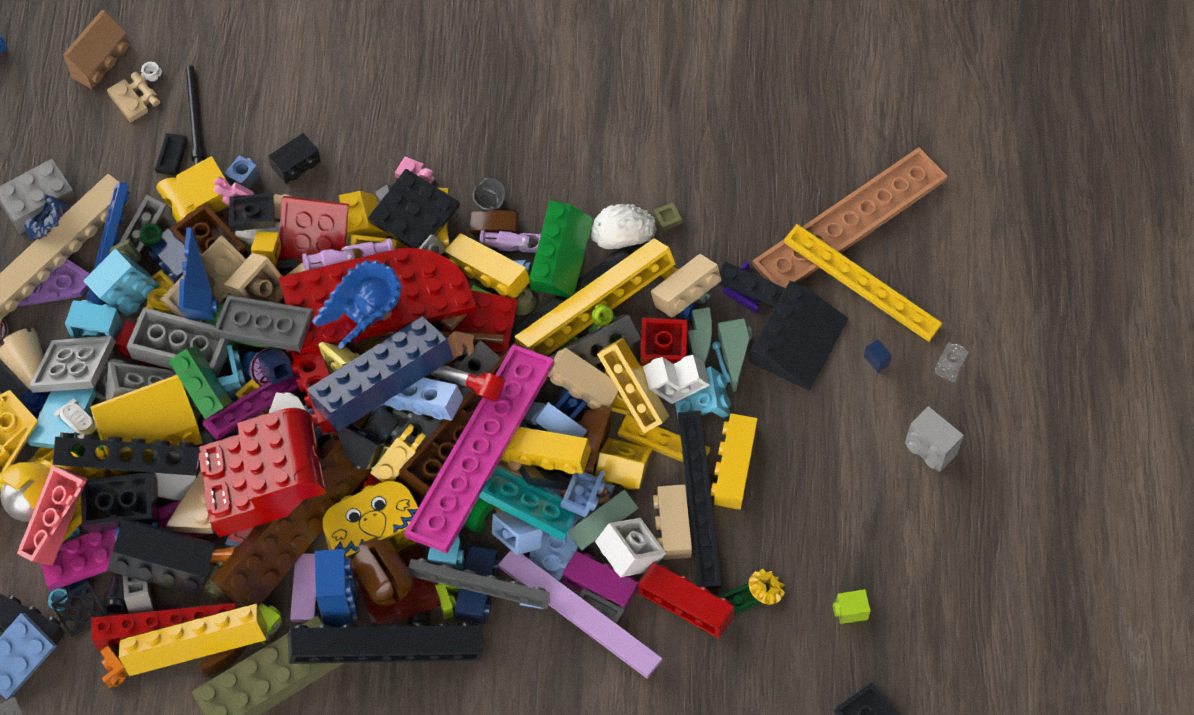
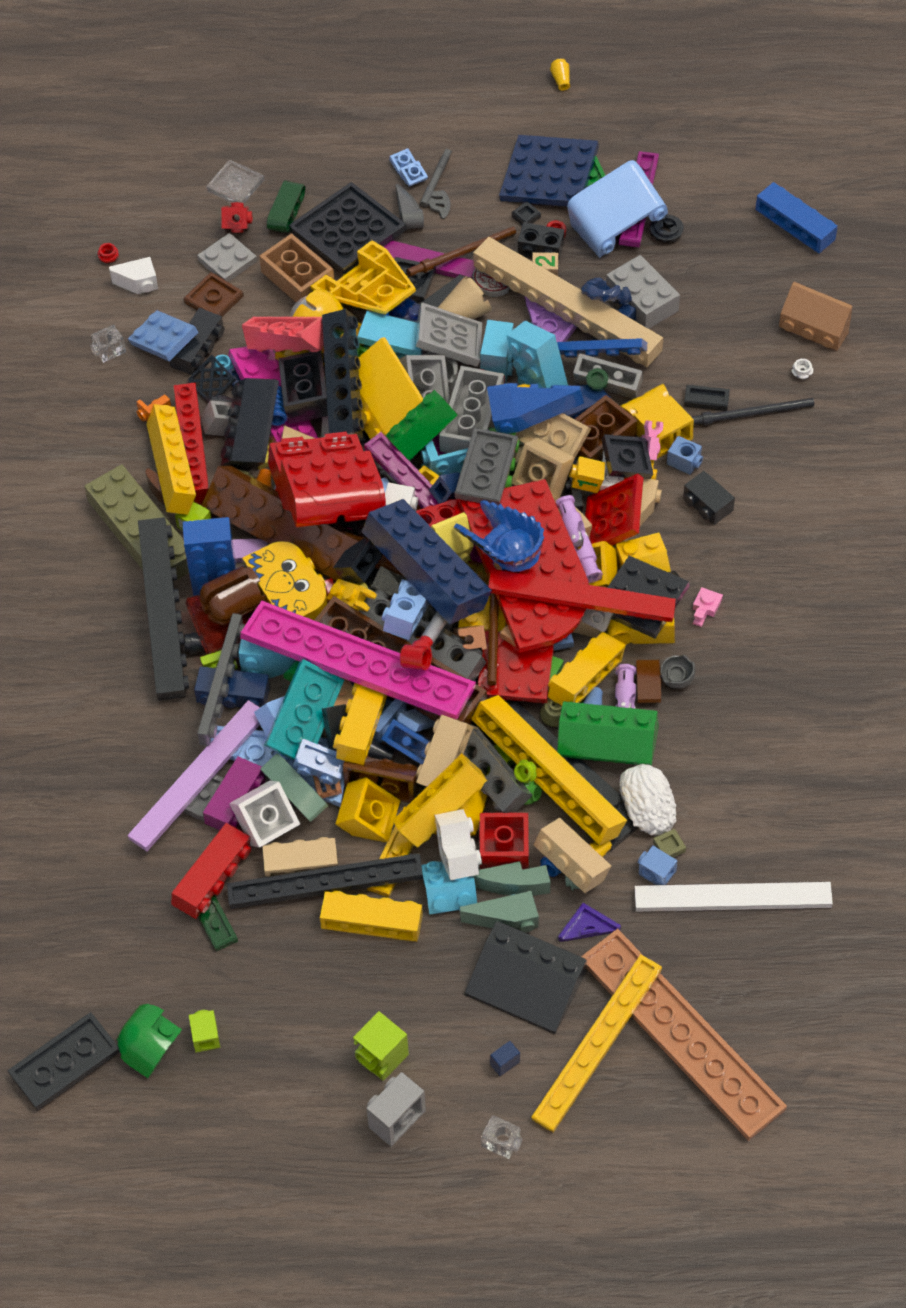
camera: 90 degrees right, 5 degrees down
white piece [54,398,97,439] -> none
tan plate [107,72,160,123] -> none
olive plate [109,239,141,262] -> none
light blue slope [535,403,587,438] -> none
black plate [718,261,785,309] -> none
yellow gear [749,569,785,604] -> none
none -> green brick [116,1004,182,1078]
none -> lime piece [353,1011,409,1081]
none -> red tile [488,569,676,623]
none -> white tile [634,882,833,912]
none -> medium blue brick [638,846,677,885]

